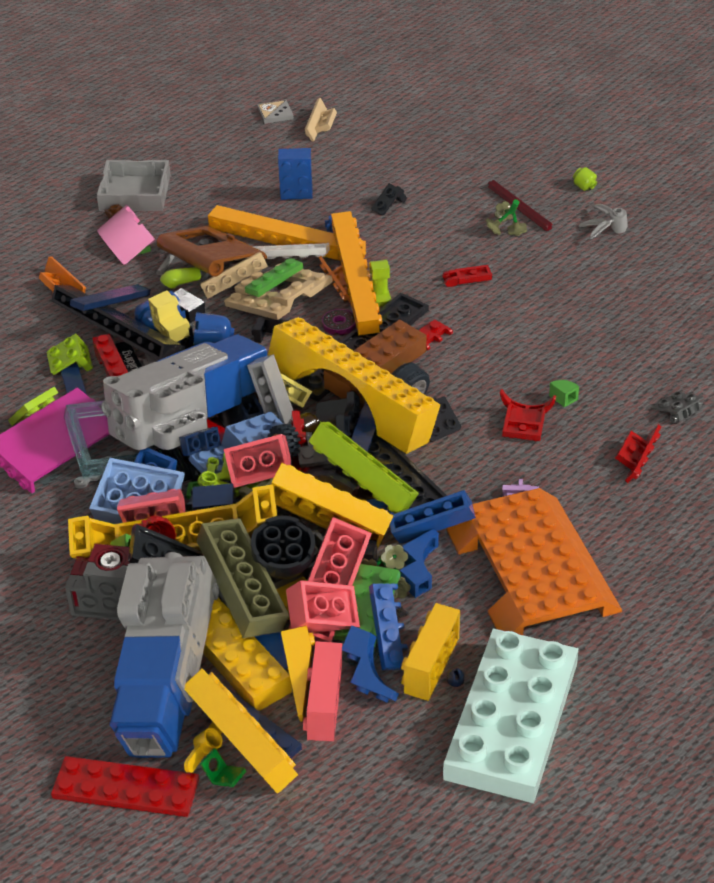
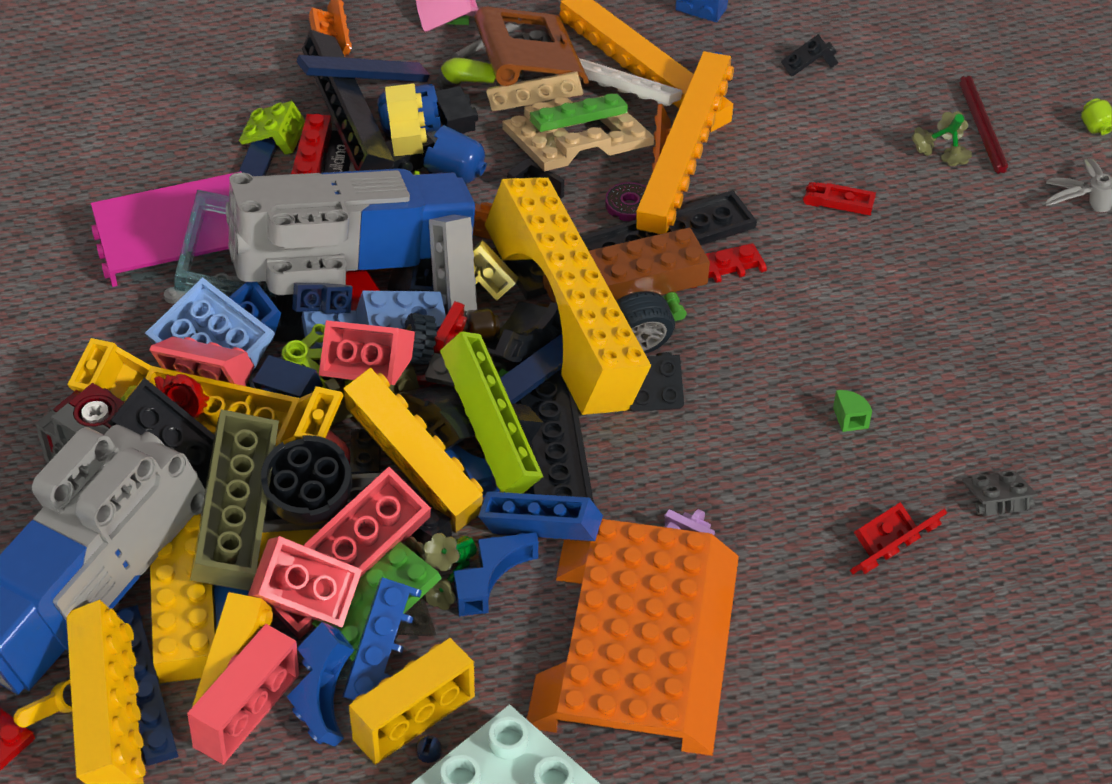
camera: 25 degrees right, 5 degrees up
lime plate [8,387,58,426] -> none
green bracket [200,748,247,787] -> none
lime piece [369,259,392,307] -> none
red piece [500,389,556,441] -> none

